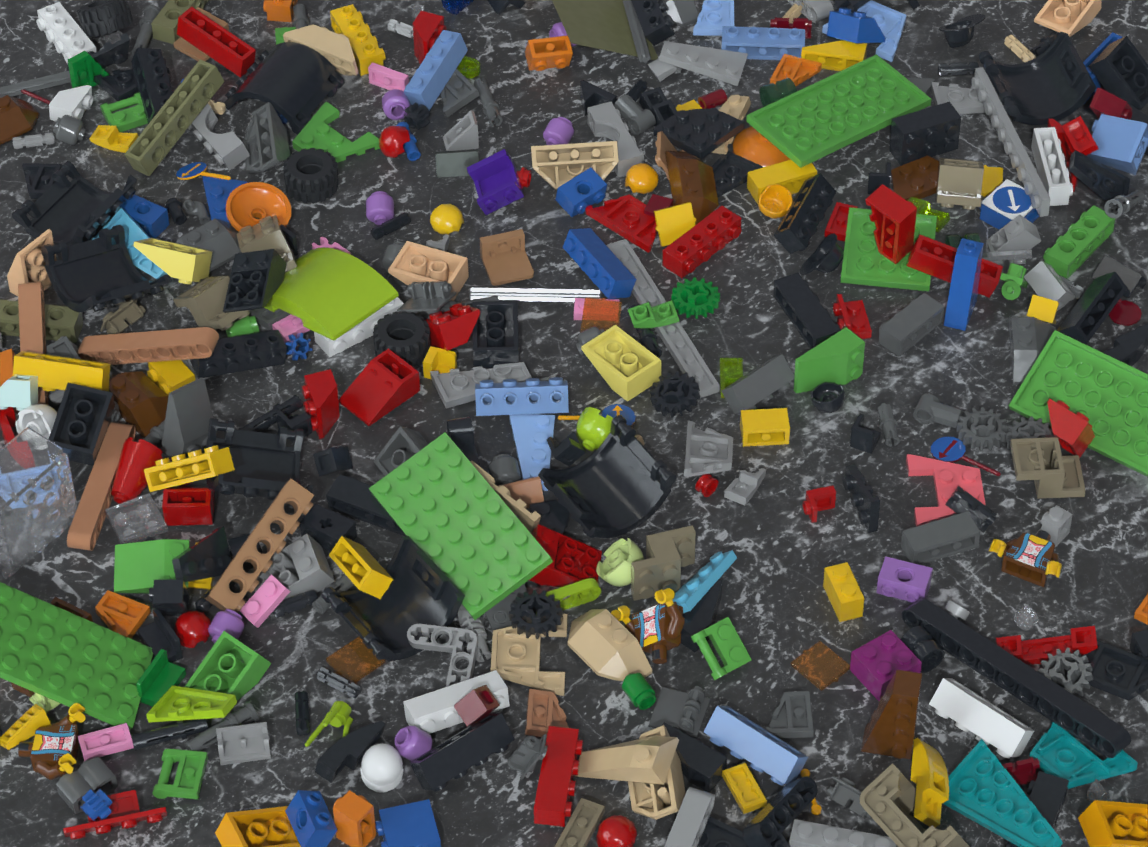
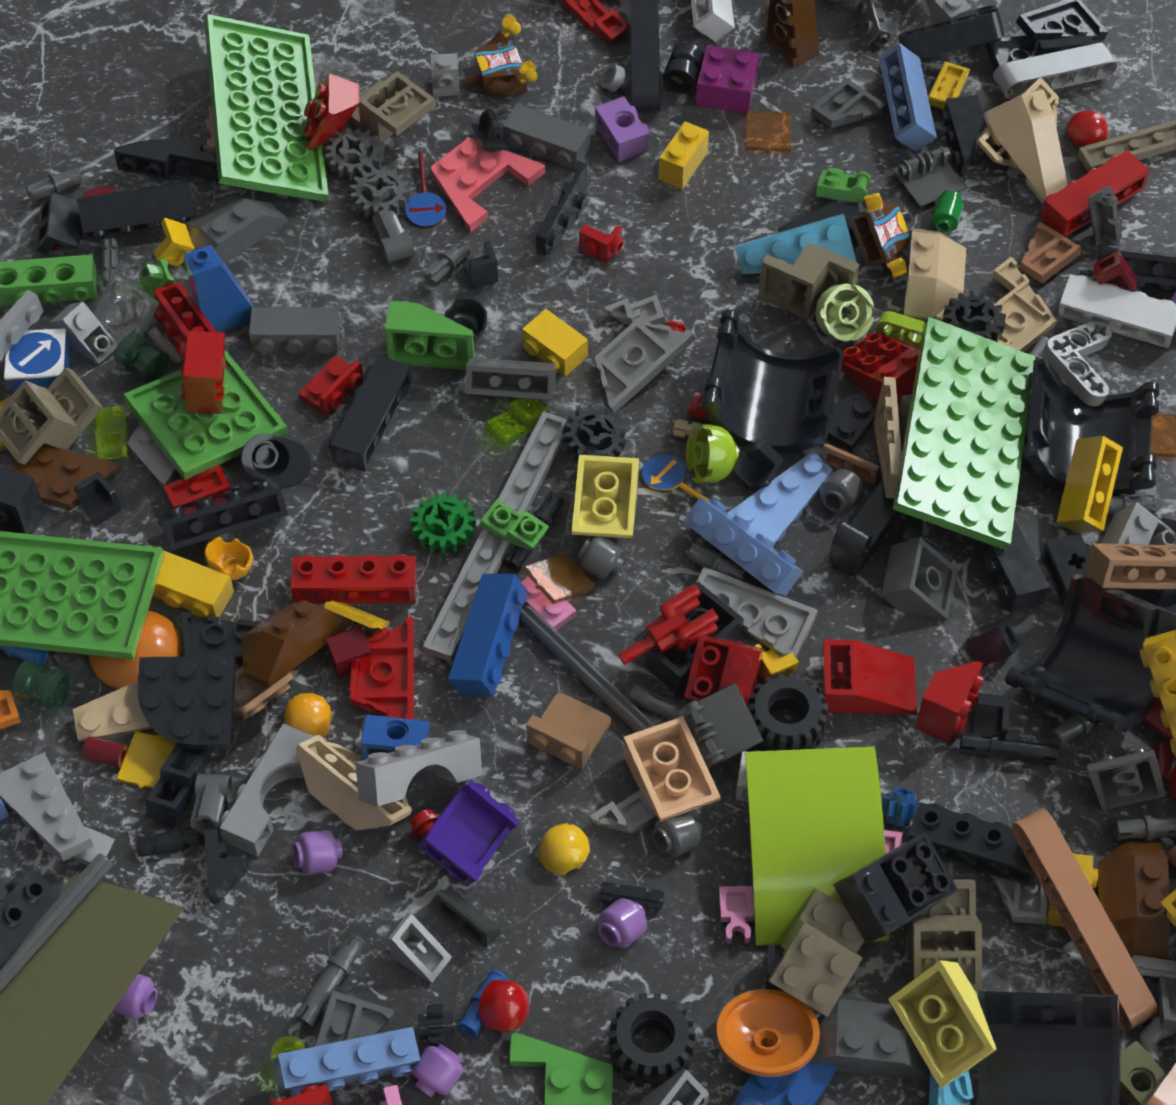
camera: 135 degrees left, 10 degrees up
orange brick [525,35,573,71] -> none
light grey hinge [1024,260,1075,311] -> none
none -> light grey arch [355,730,483,806]
none -> red plant [618,584,719,665]

